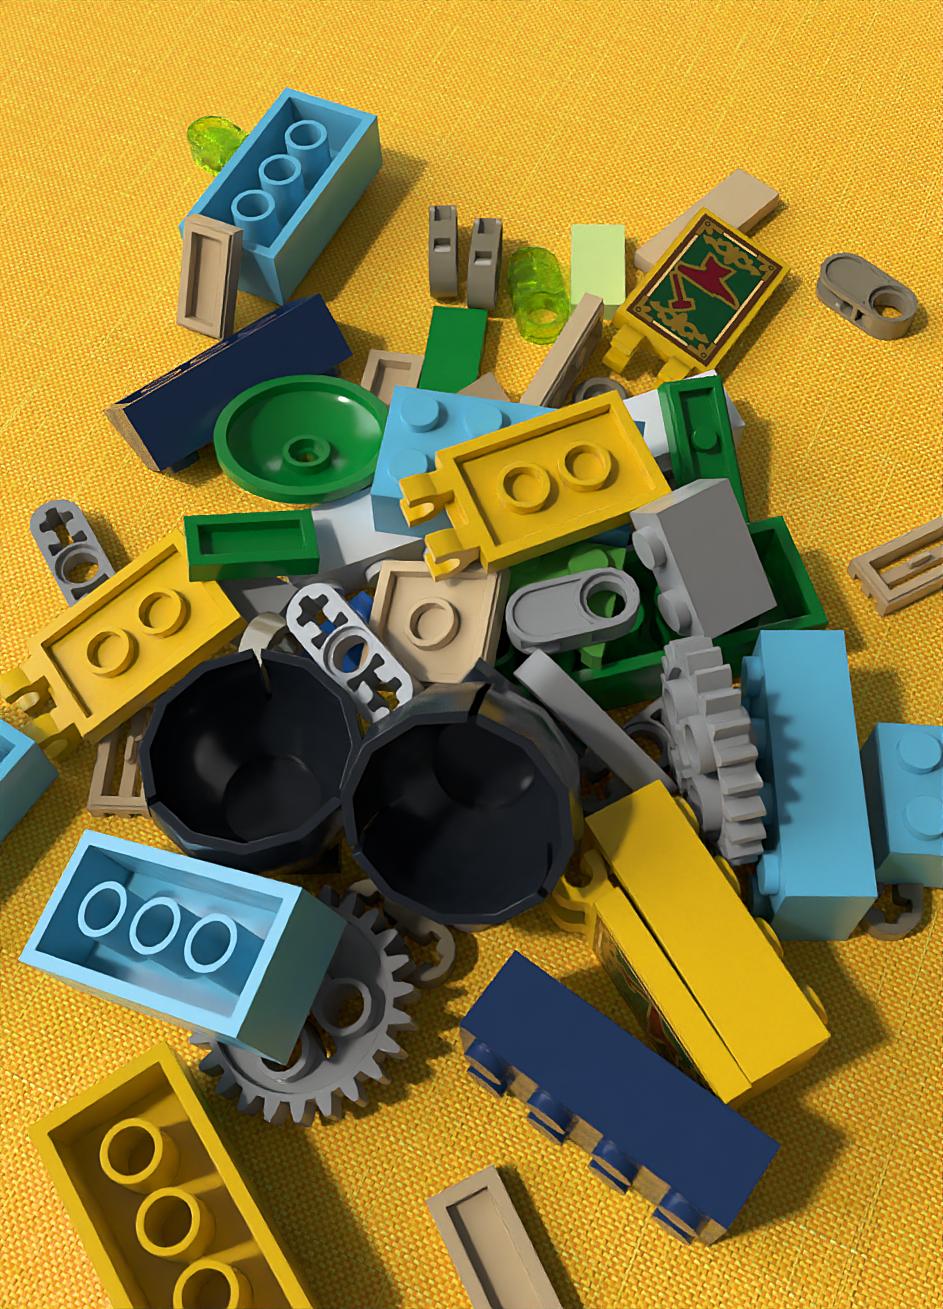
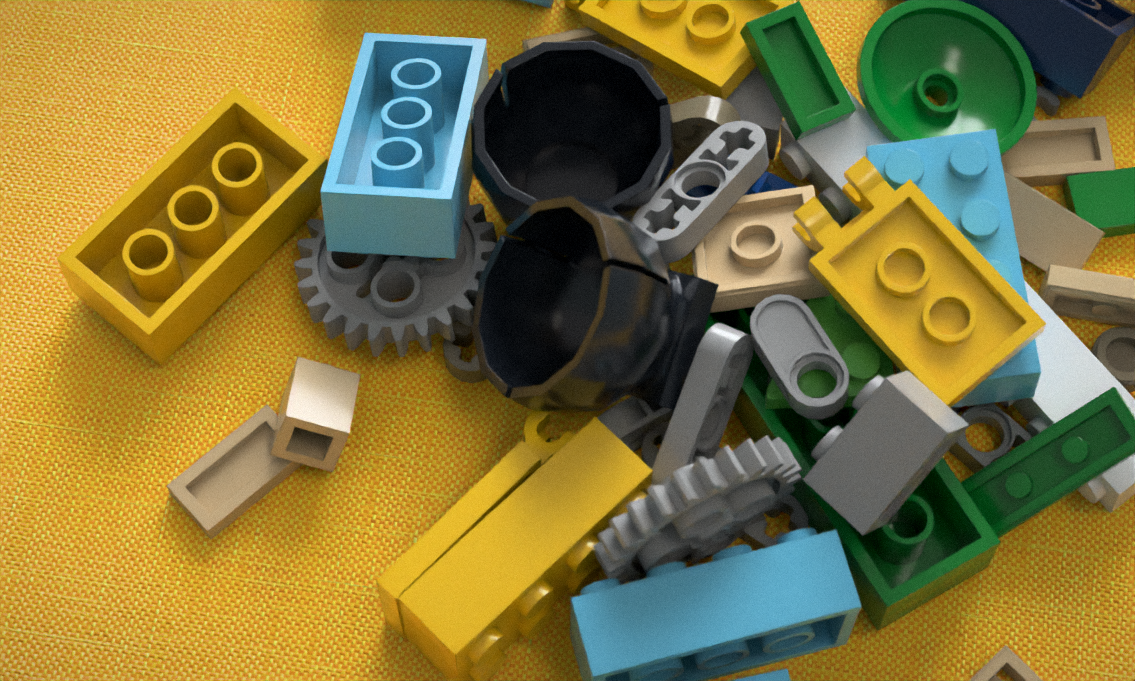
camera: 70 degrees right, 5 degrees up
dark blue brick [459,950,781,1247] -> none
none -> tan brick [270,357,360,472]

